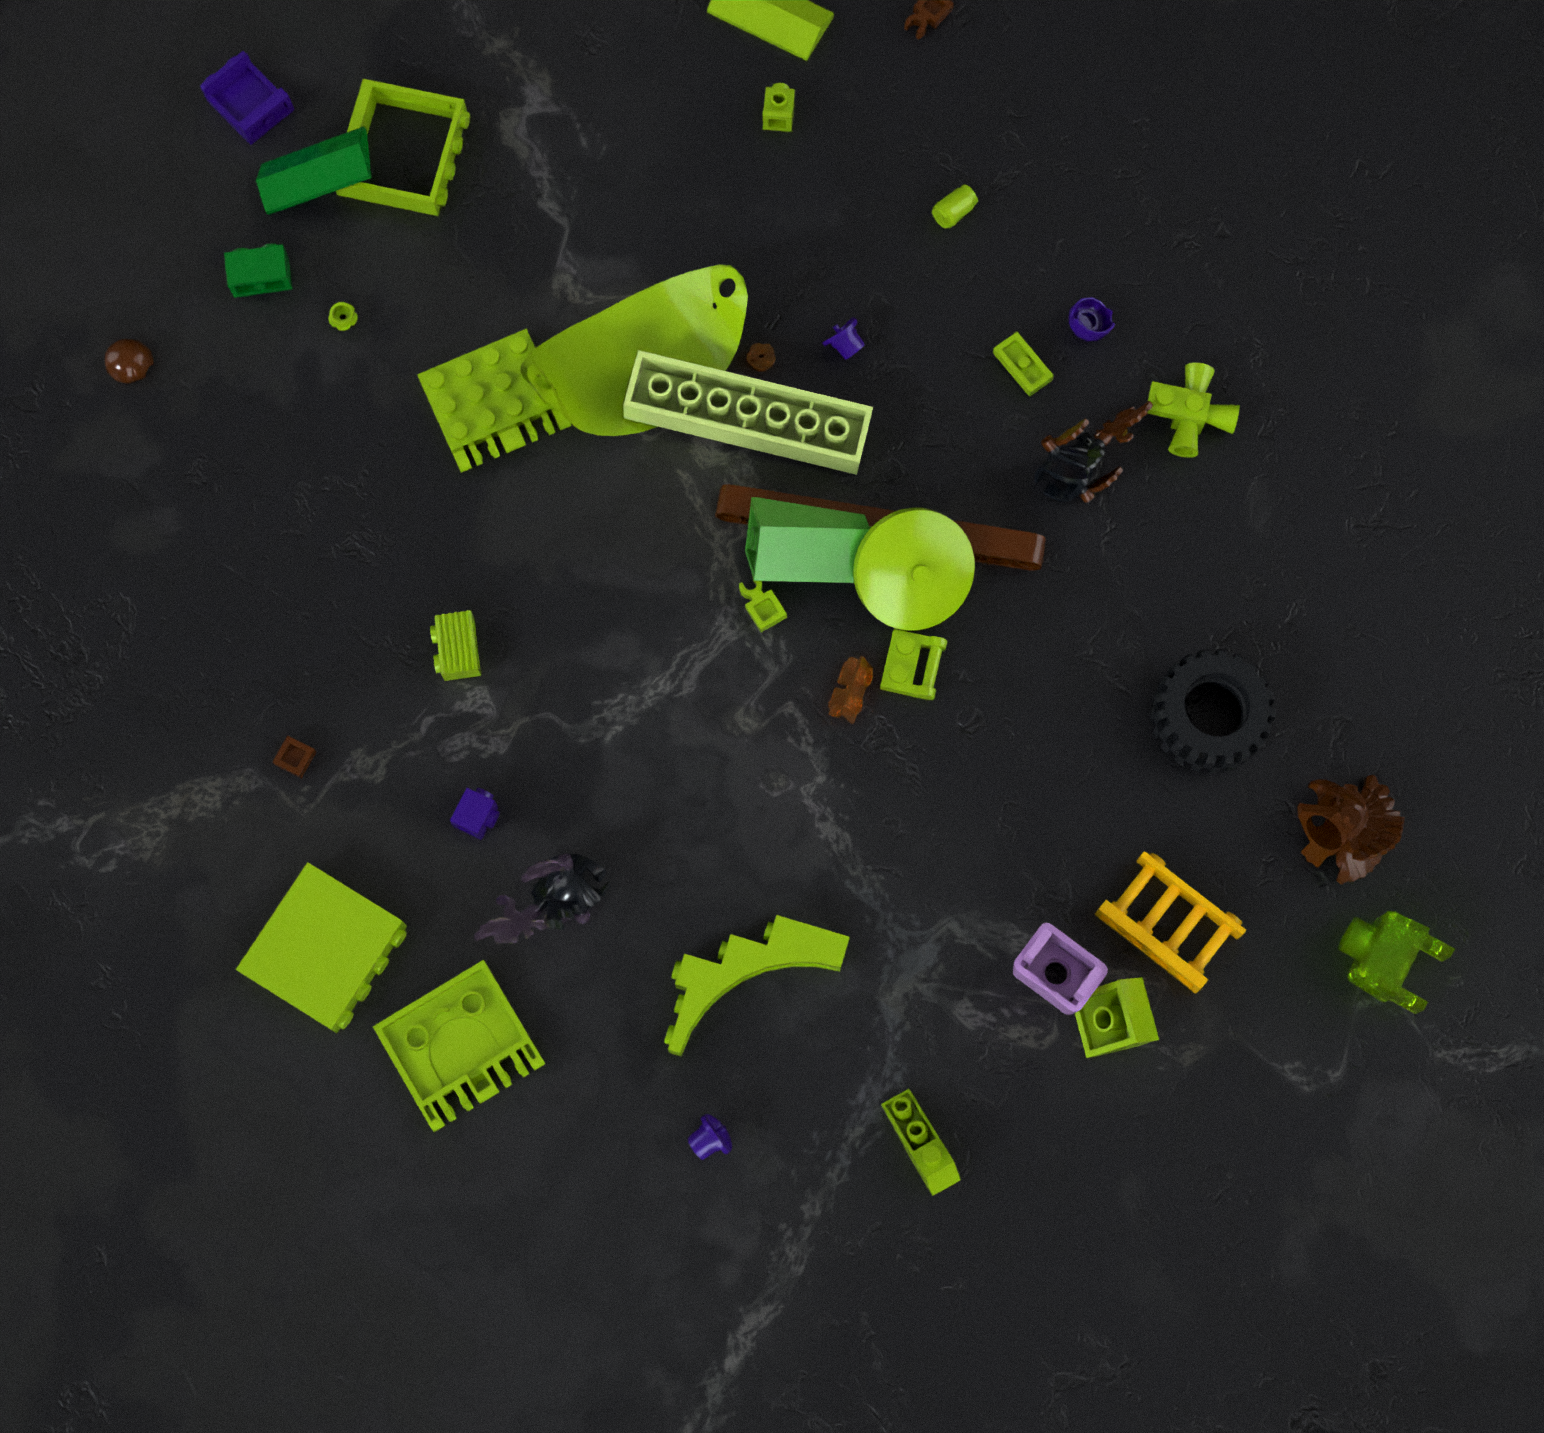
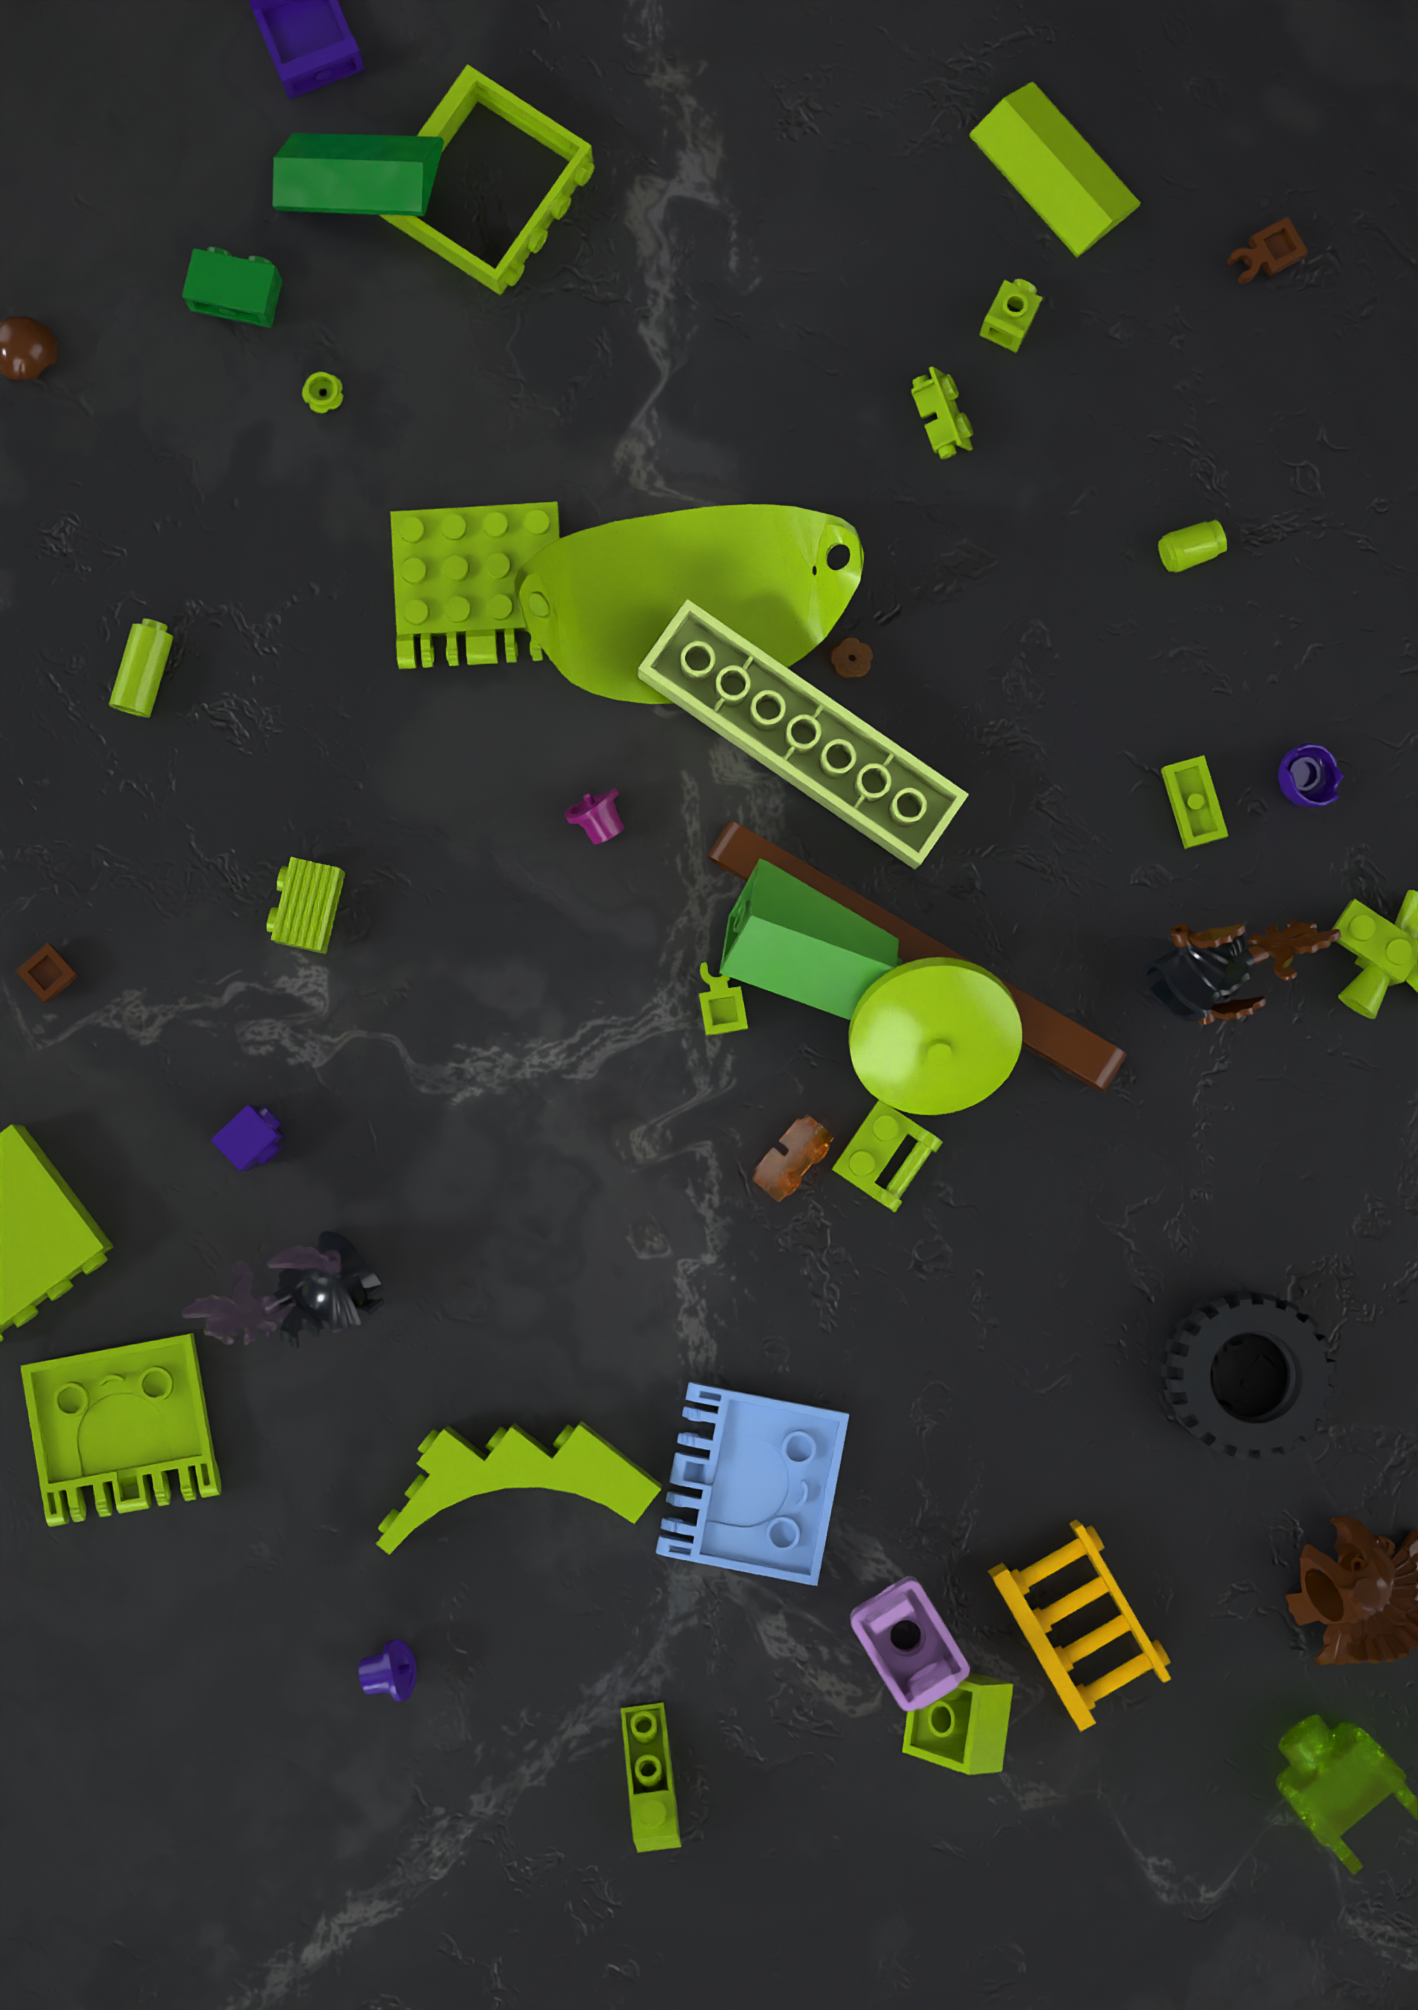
camera: 20 degrees right, 10 degrees up
dark purple piece [822,317,865,360] -> none
none -> lime brick [109,618,174,718]
none -> magenta piece [564,788,625,845]
none -> light blue hinge [656,1382,849,1586]
none -> lime hinge [911,366,973,459]

